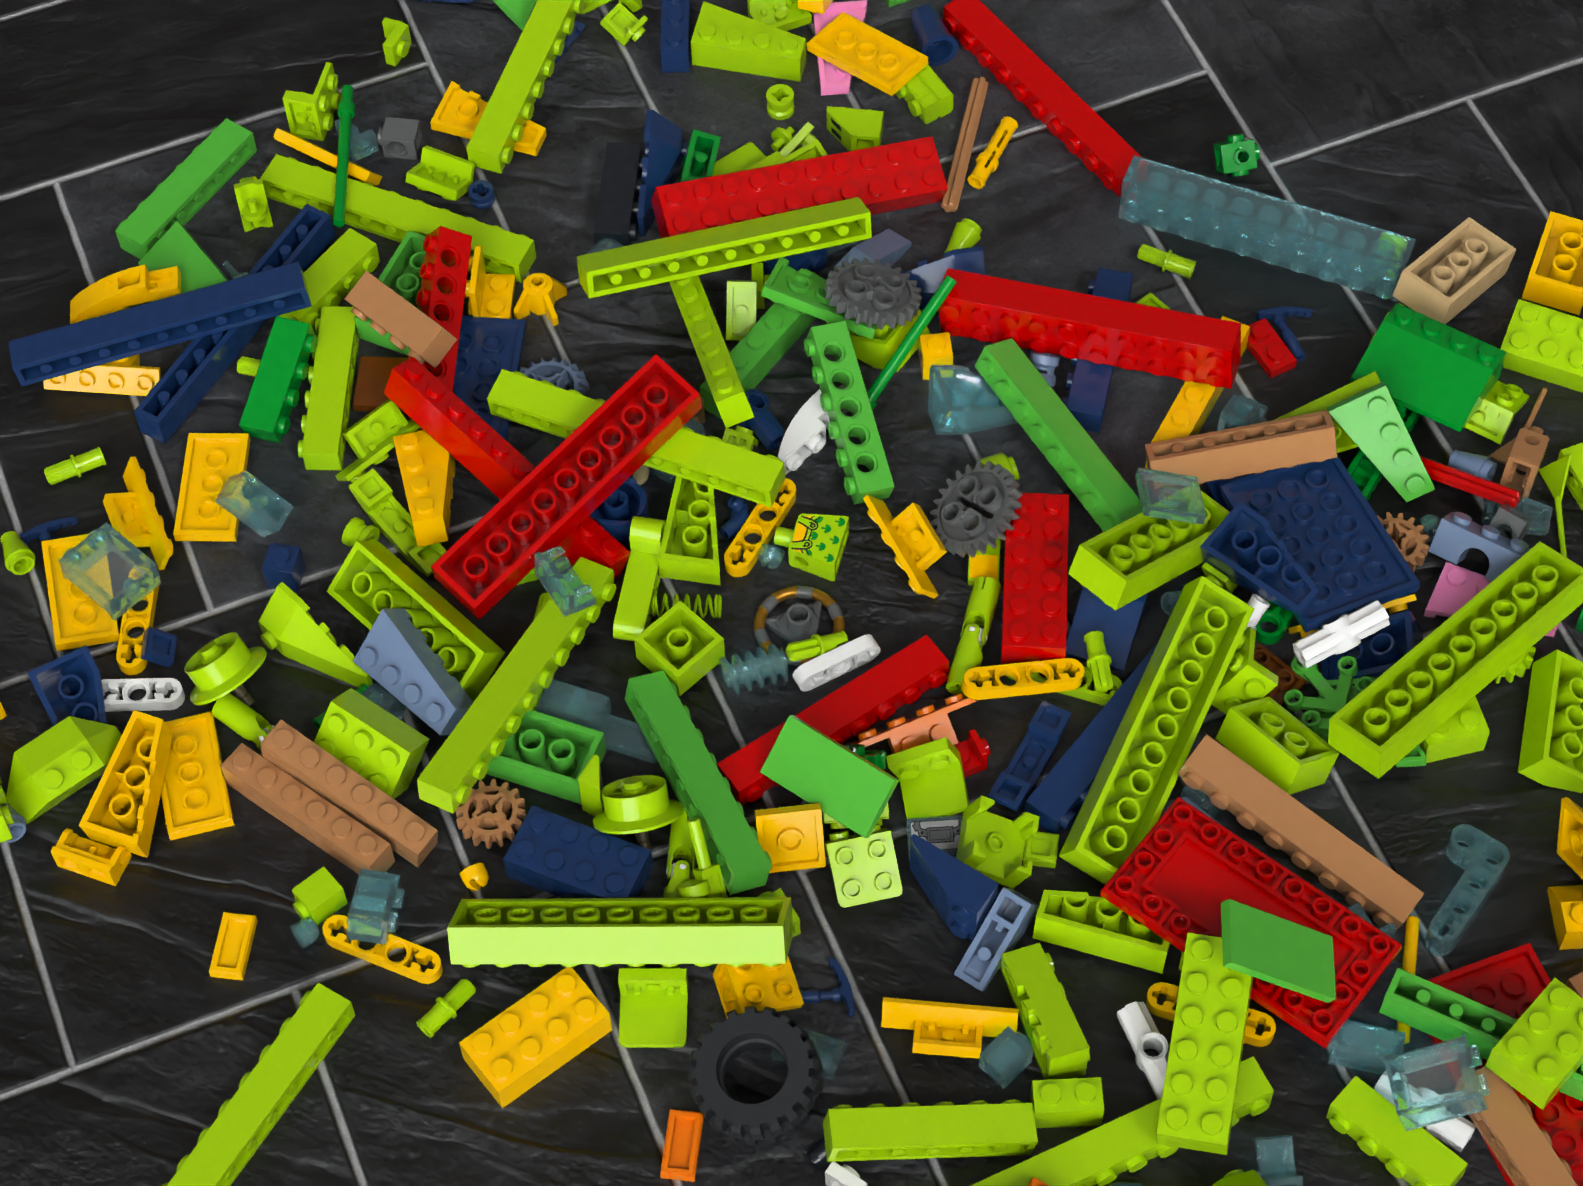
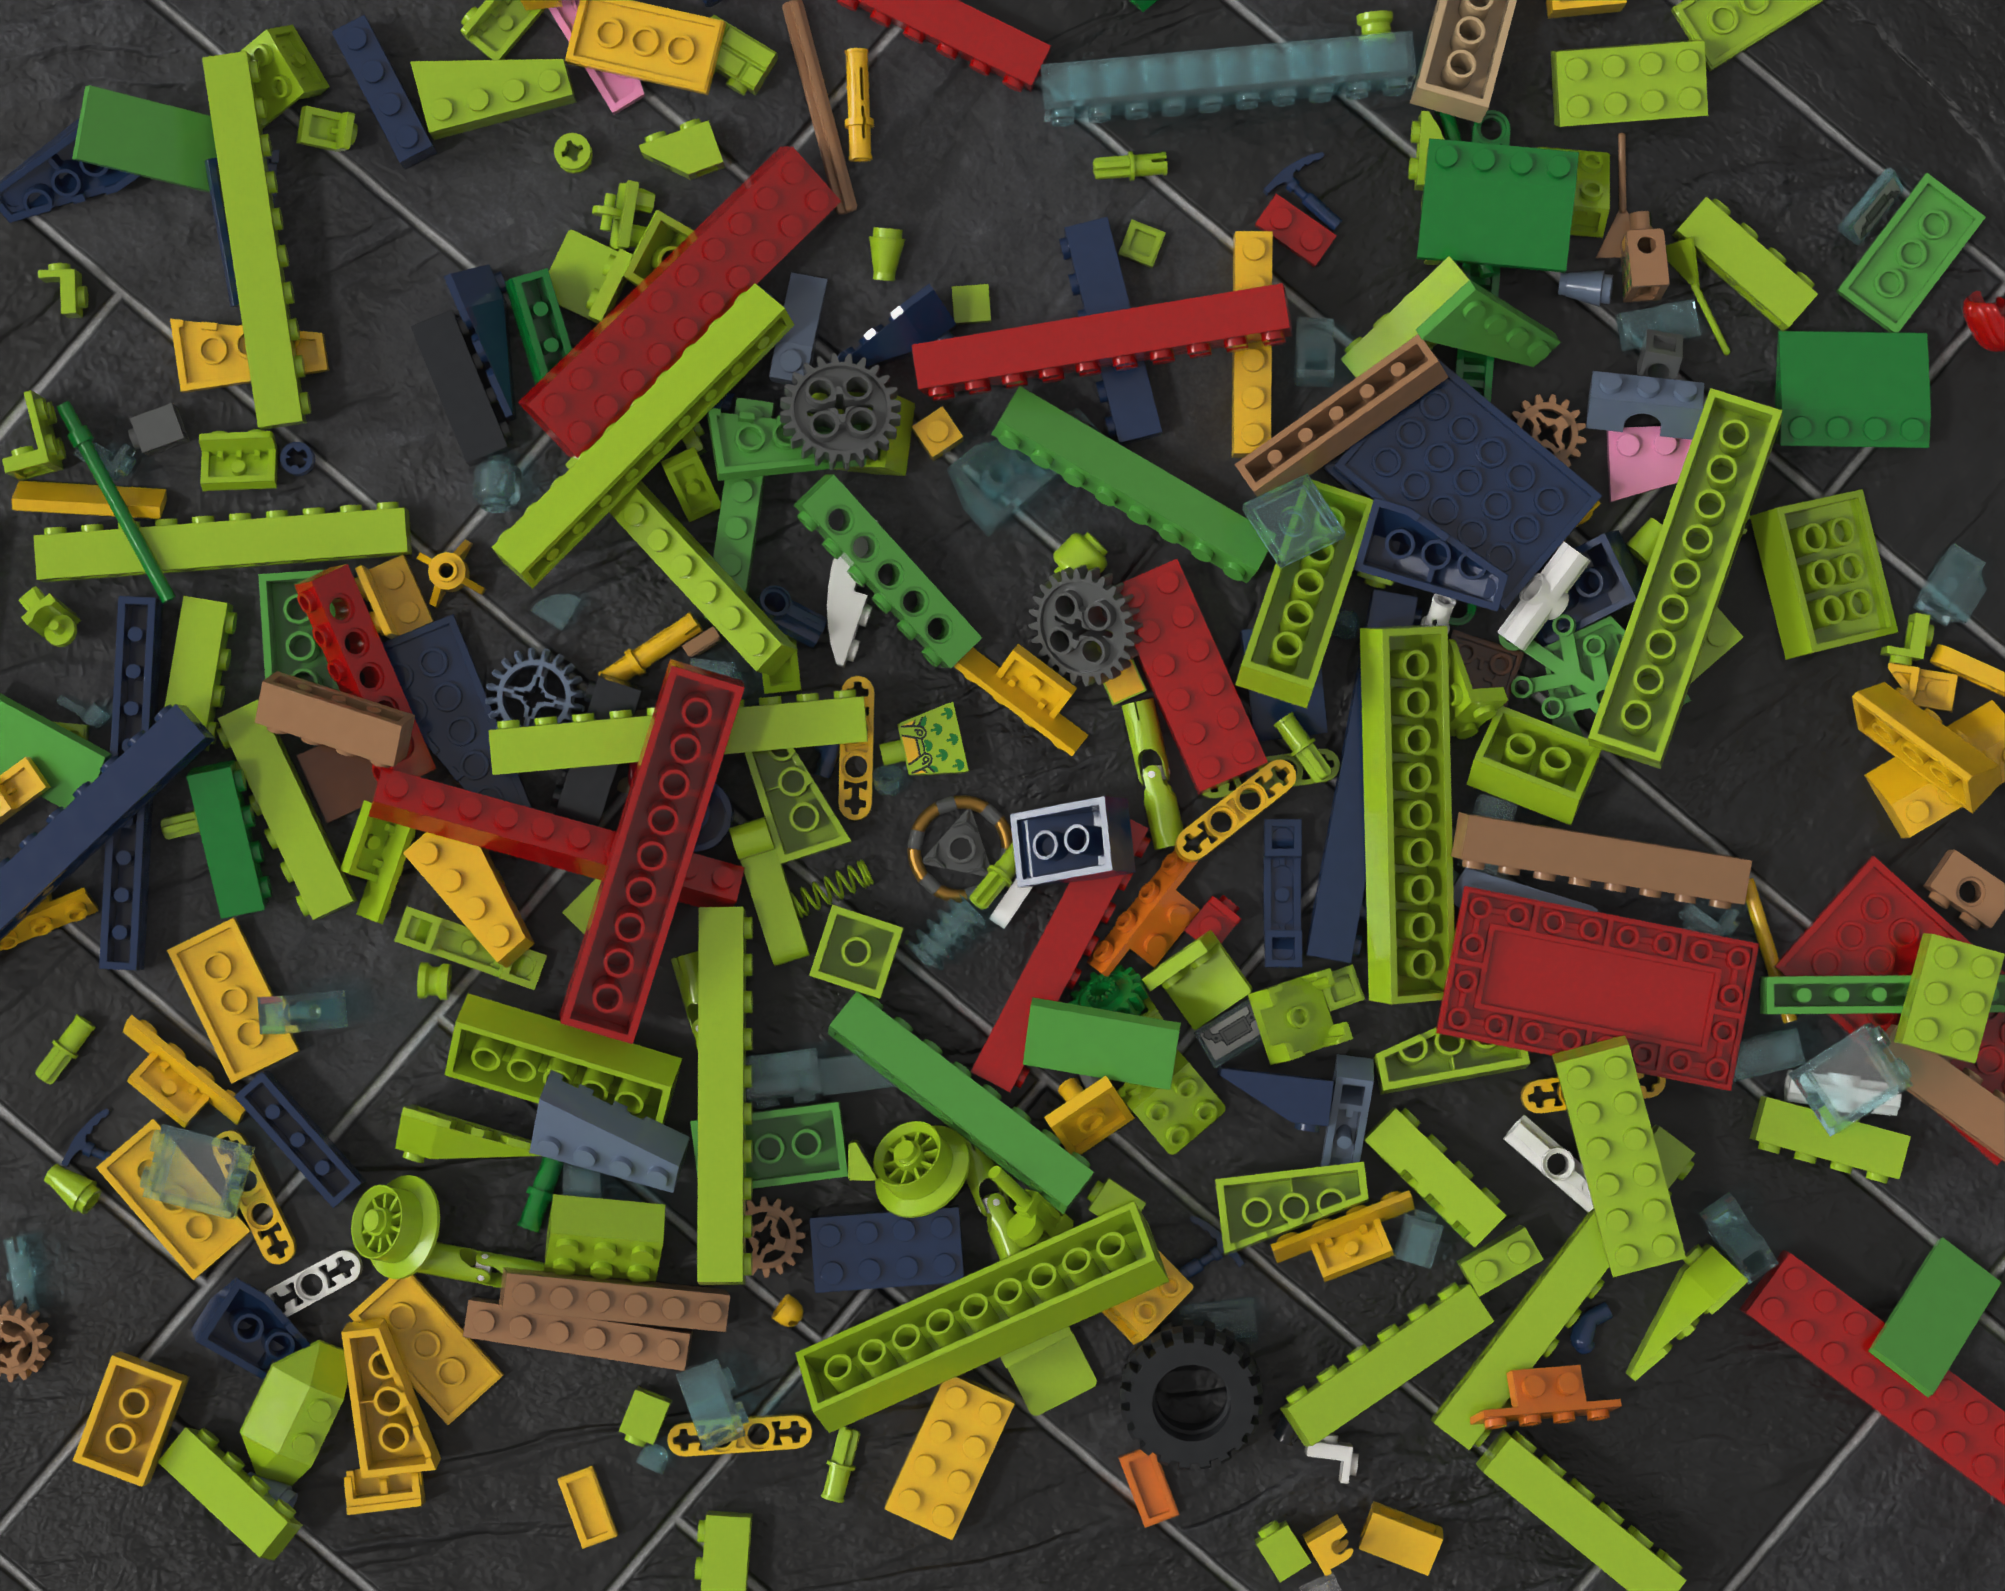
camera: 30 degrees left, 30 degrees up
dark blue tile [140,627,178,667] -> none
dark blue brick [262,543,306,593] -> none
clear light blue hinge [534,547,596,617] -> none
green bar [851,275,957,416] -> none
sand blue wheel [1029,351,1060,387] -> none
bright green tile [1221,899,1336,1003] -> none
clear light blue hinge [1419,514,1441,541] -> none
red axle [1420,456,1521,508] -> none
clear light blue beam [1425,824,1510,956] -> none
none -> dark blue brick [234,1070,367,1208]
none -> clear light blue tile [531,594,582,631]
none -> dark blue slope [1010,796,1136,888]
none -> lime wedge [1215,1162,1369,1256]

